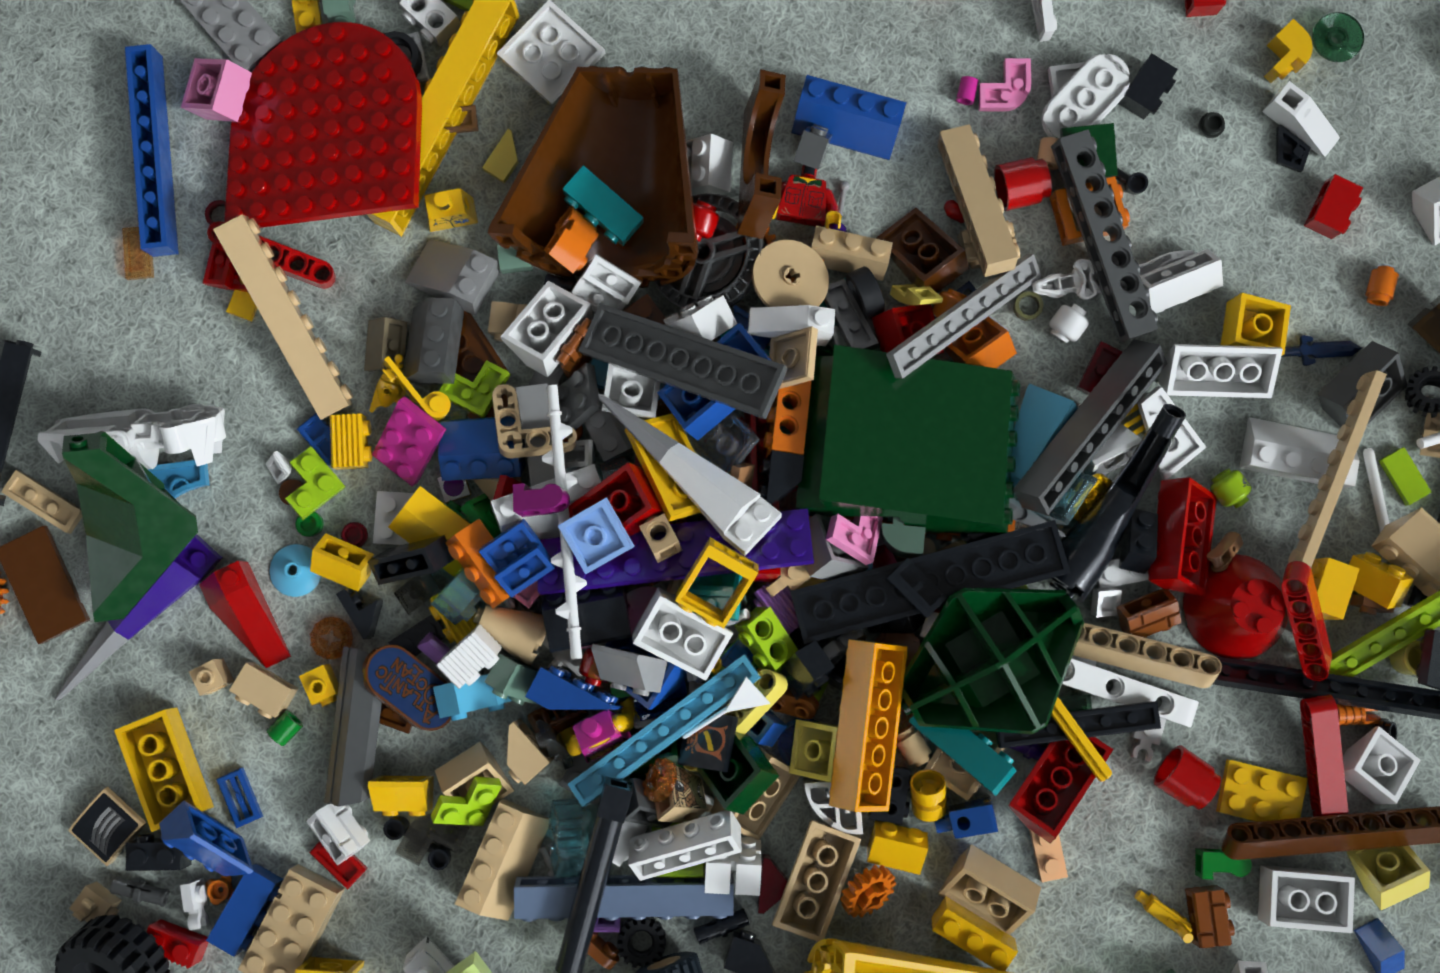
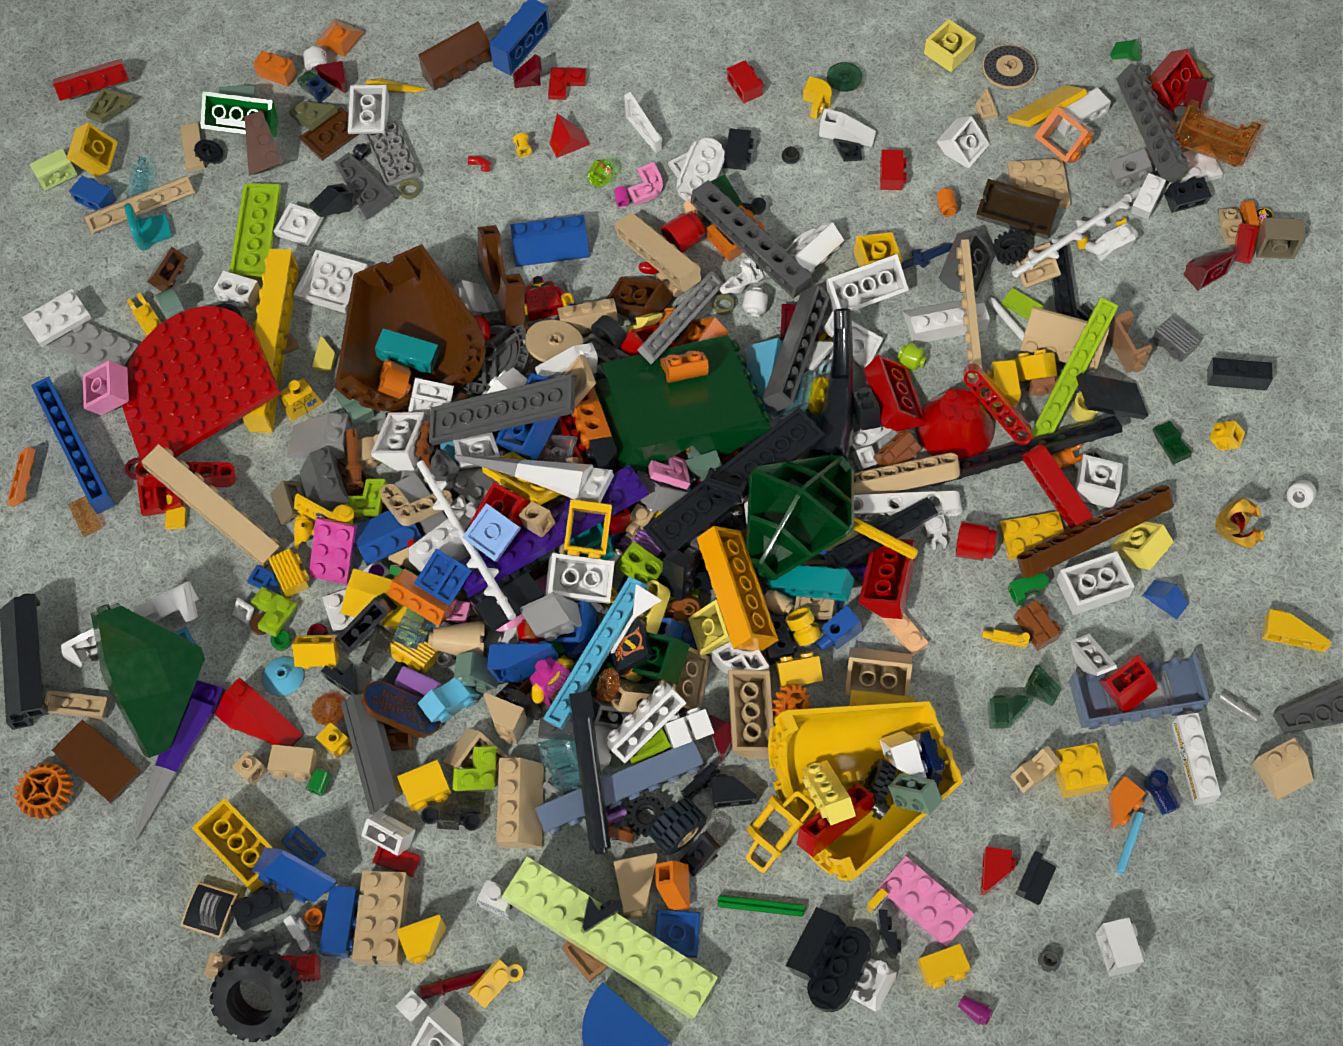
camera: 20 degrees left, 20 degrees down
white brick [436,625,502,689] -> none
magenta leg [513,483,570,517] -> none
dark grey brick [793,124,833,170] -> none
medium nougat bar [1206,532,1244,572] -> none
none -> orange plate [6,446,36,507]
none -> dark orange pin [345,429,364,490]
none -> clear neon green head [587,159,614,187]
none -> orange brick [660,351,709,383]

